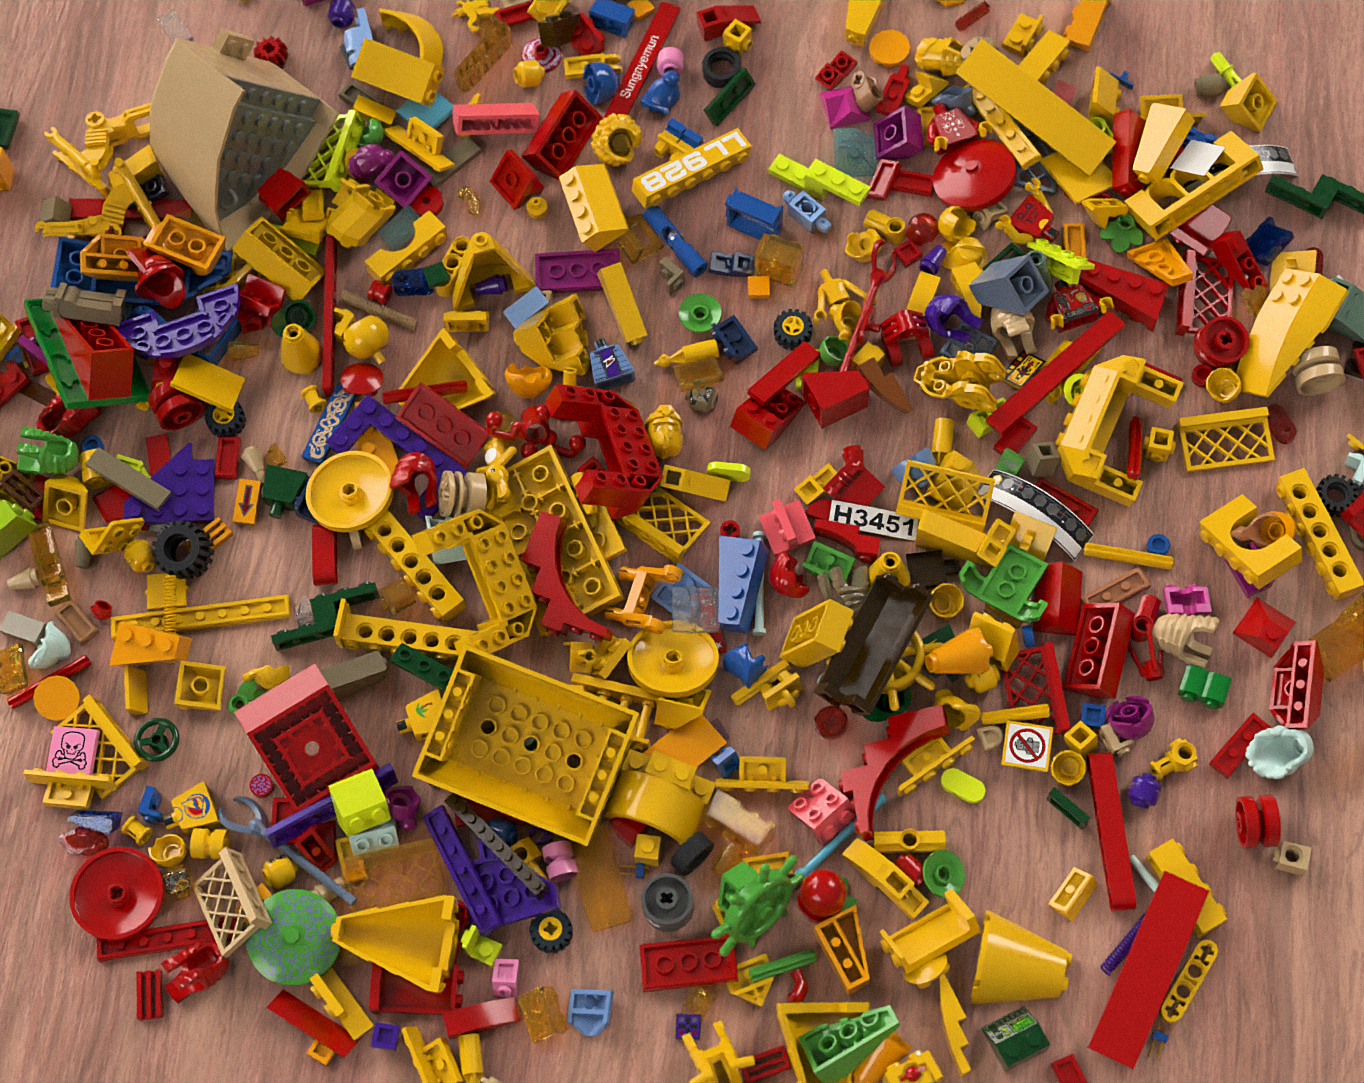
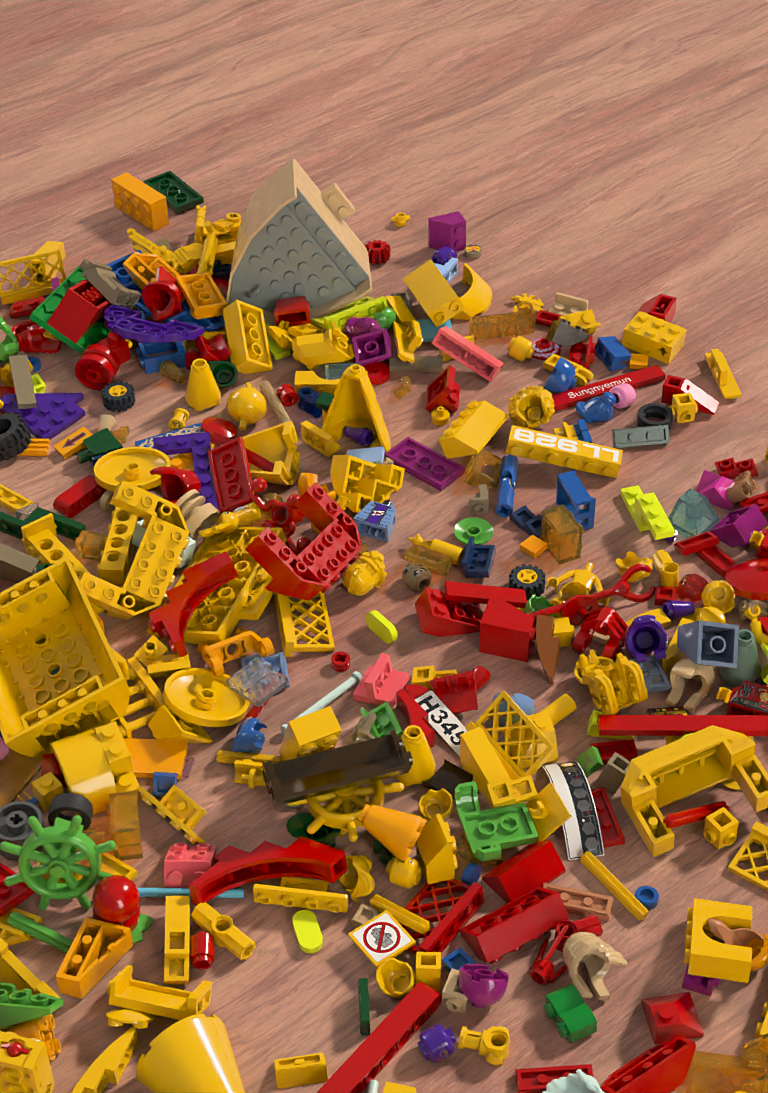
camera: 40 degrees right, 25 degrees down
red tile [145,433,171,477] -> none
yellow piece [170,354,245,413] -> none
red tile [214,437,241,480] -> none
red tile [322,235,338,397] -> none
red slope [521,90,603,180] -> none
yellow slope [597,262,647,346] -> none
yellow slope [660,464,731,502] -> none
wedge [718,536,769,634] -> none
red piece [768,551,810,598] -> none
light blue piece [783,190,832,233] -> none
red arm [787,969,809,1003] -> none
clear red hair [814,705,849,740] -> none
bright green dish [923,850,965,898] -> none
dark pink cylinder [1163,584,1212,616] -> none

